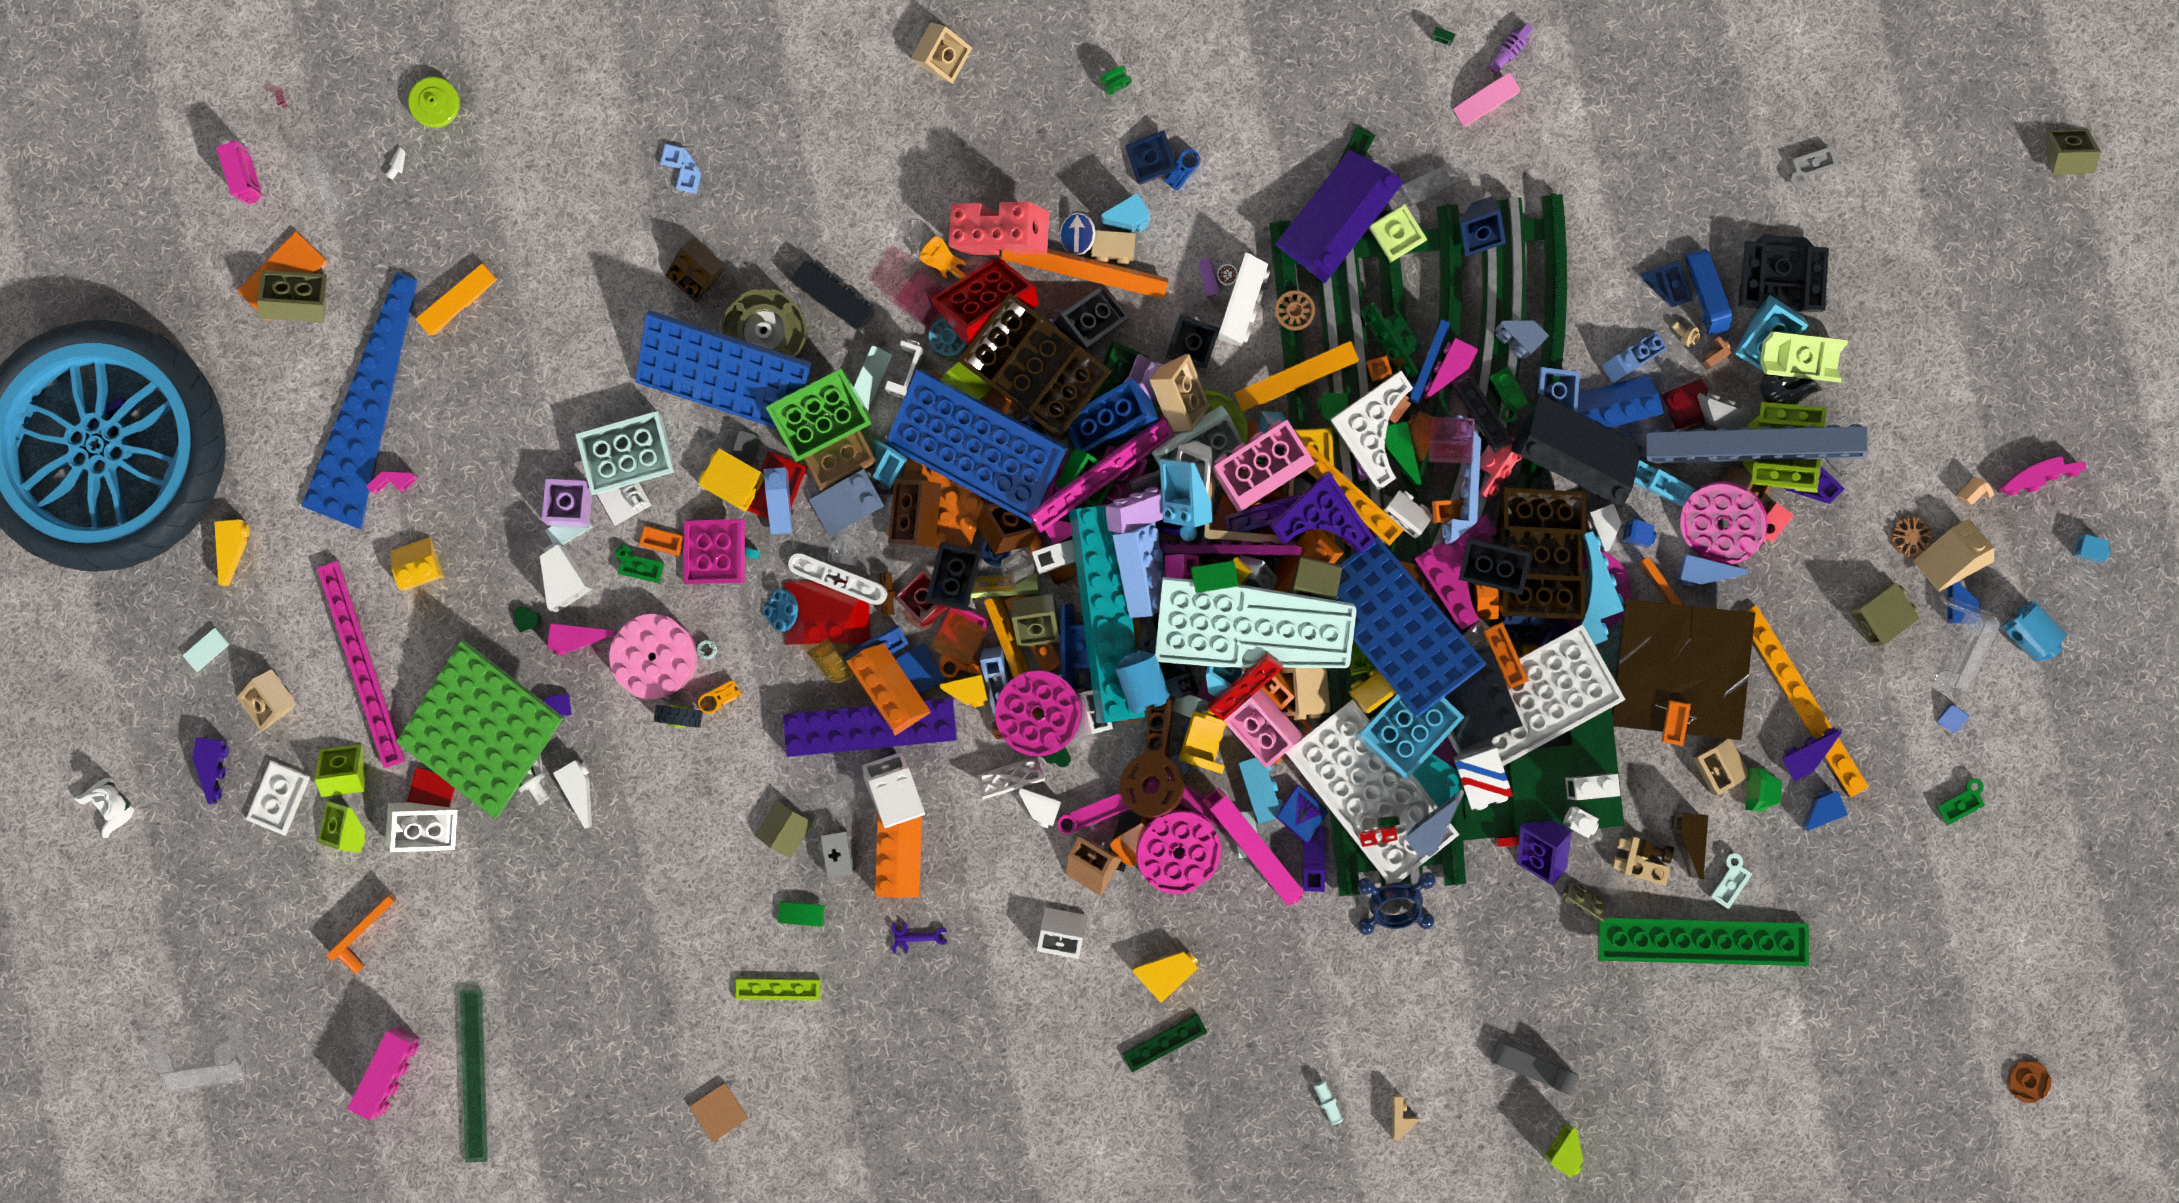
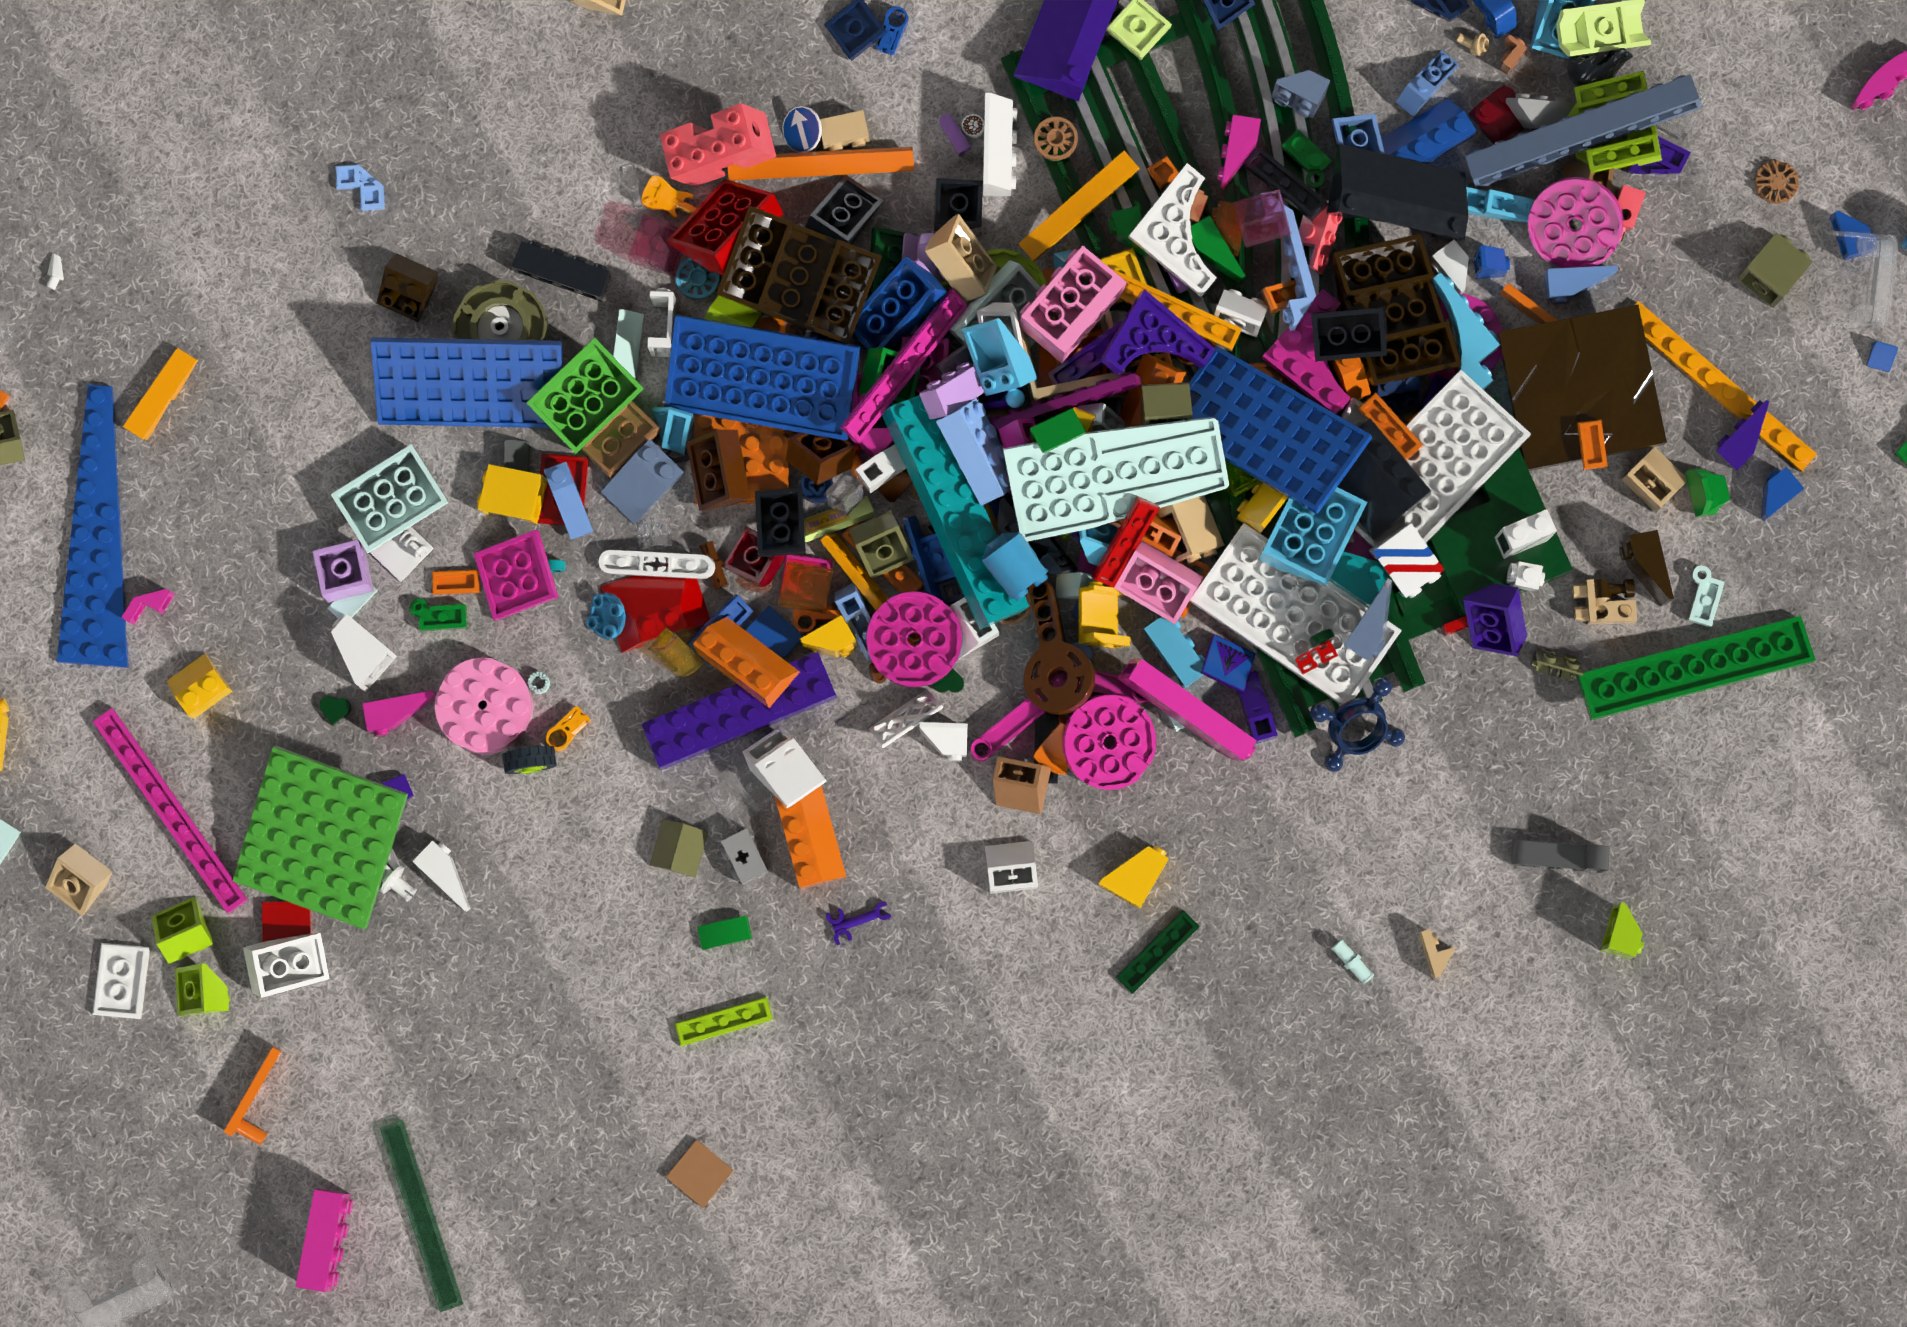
camera: 15 degrees left, 5 degrees down
dark purple slope [192,737,229,804] -> none
lime wheel [408,77,460,128] -> none
medium azure slope [1101,193,1151,233] -> none
dark green bracket [1360,302,1422,381] -> none
blue piece [1407,320,1450,405] -> none
tan slope [1914,519,1994,592] -> none
light nougat tile [1956,478,1994,505] -> none

